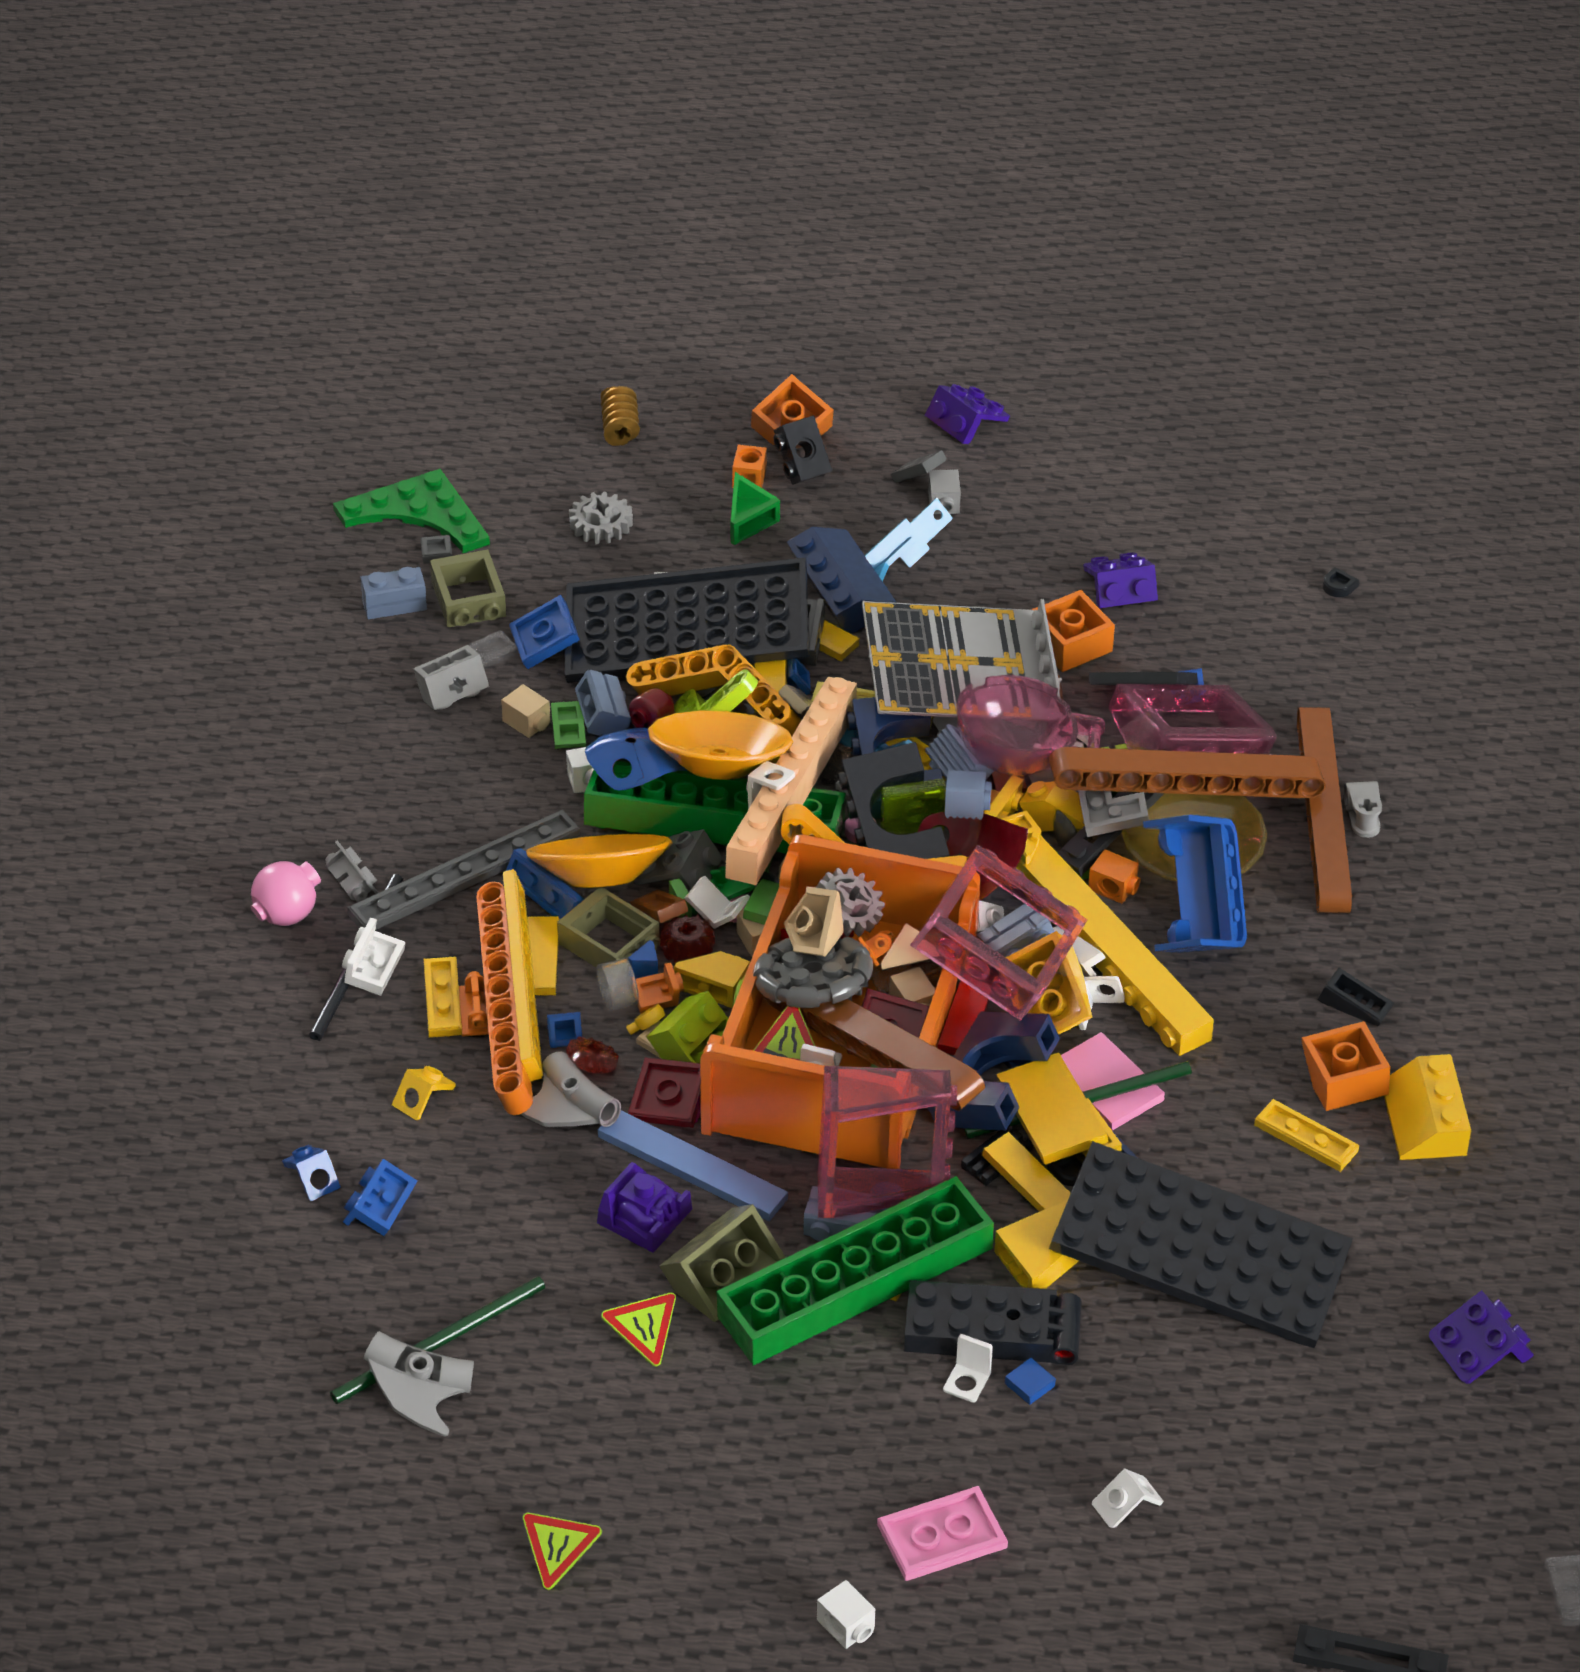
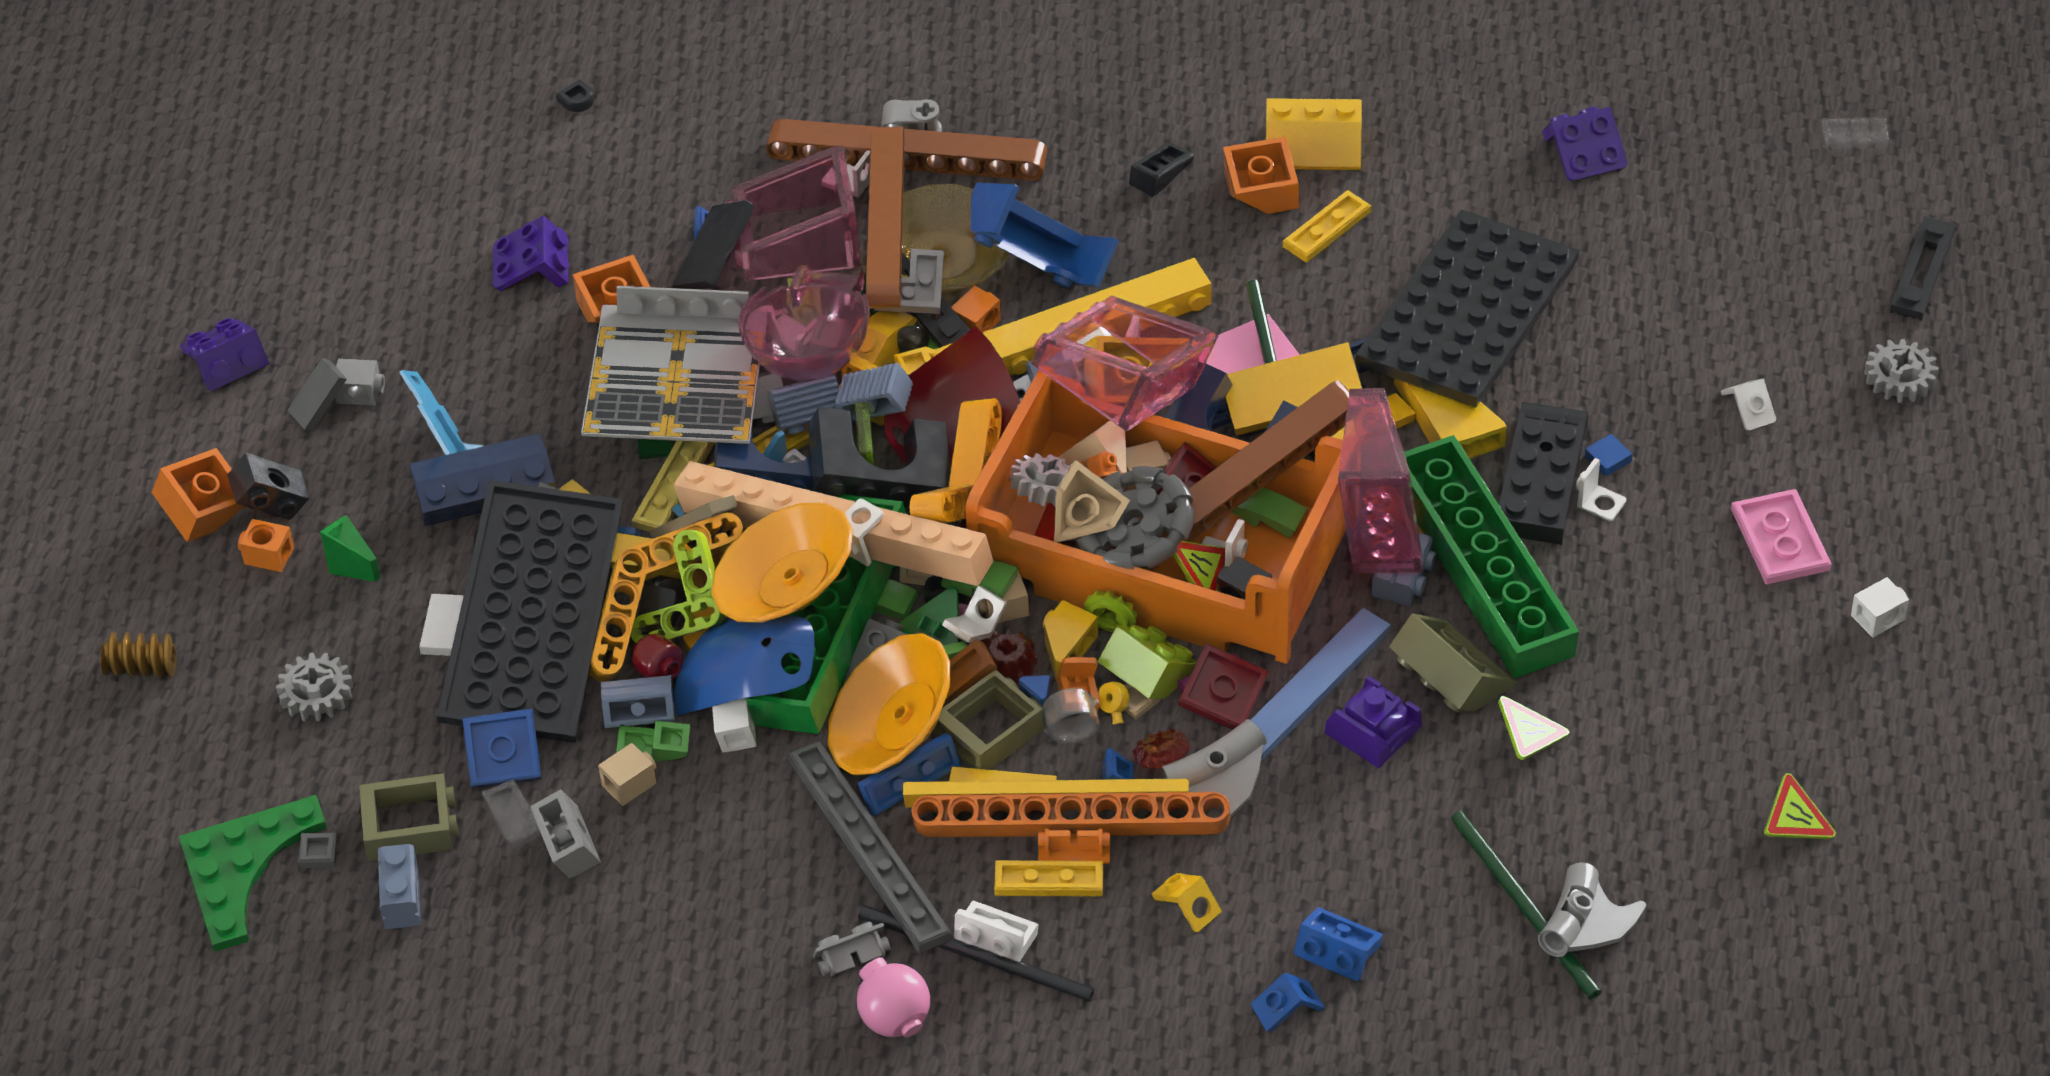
camera: 80 degrees left, 5 degrees up
none -> light grey gear [1864,339,1938,403]

